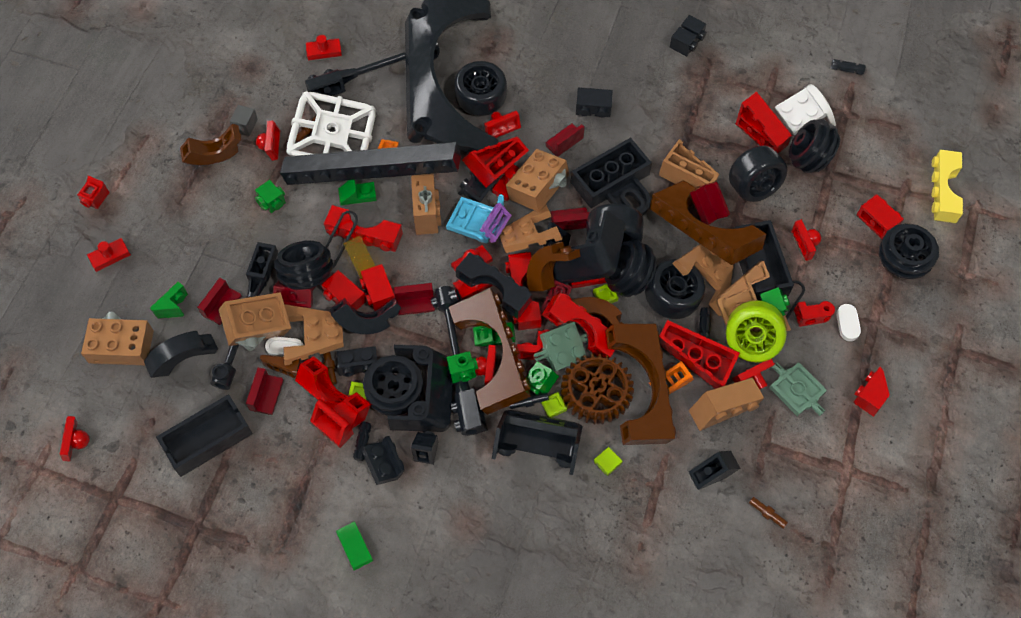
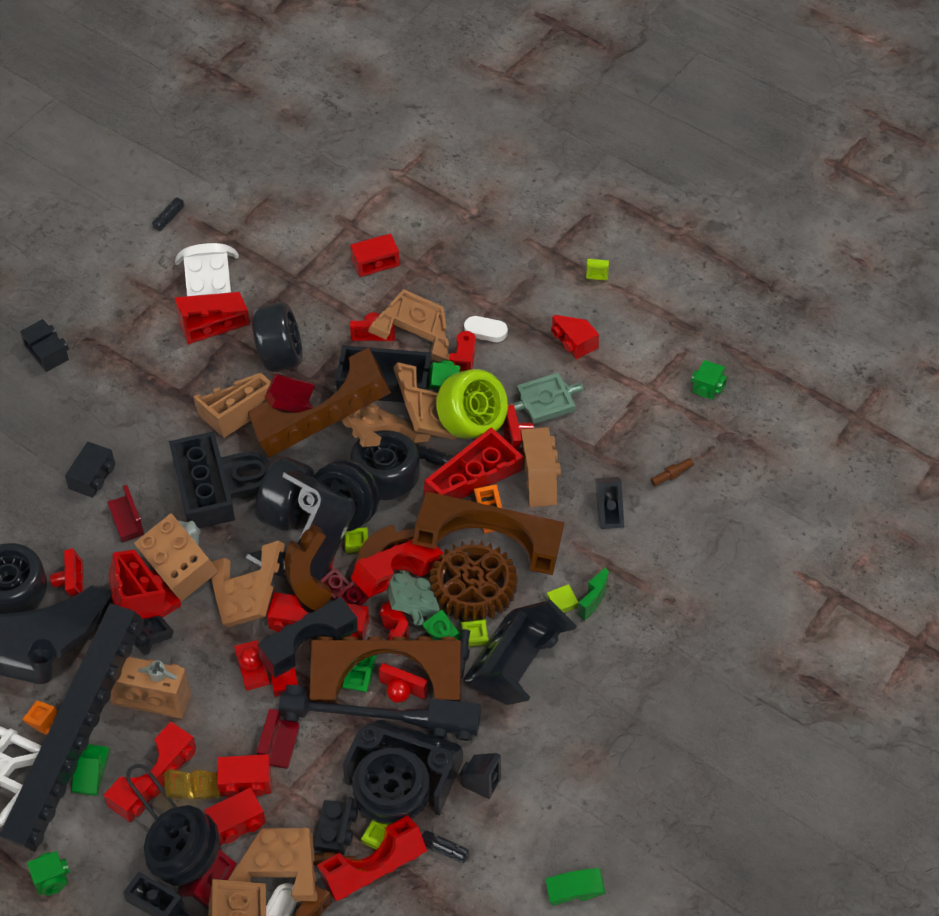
camera: 70 degrees left, 10 degrees down
red tile [310,399,354,448] -> none
black arch [330,297,402,335] -> none
black bracket [361,436,405,485] -> none
medium azure piece [446,194,504,243] -> none
green brick [447,351,478,383] -> none
medium lavender tile [480,203,512,243] -> none
dark red panel [551,207,590,231] -> none
black wheel [789,119,840,173] -> none
black wheel [879,223,939,279] -> none
light yellow arch [932,150,963,223] -> none
none -> medium nougat wing [368,289,450,363]
none -> green slope [578,568,609,621]
none -> lime tile [586,259,609,280]
none -> green brick [691,360,728,400]

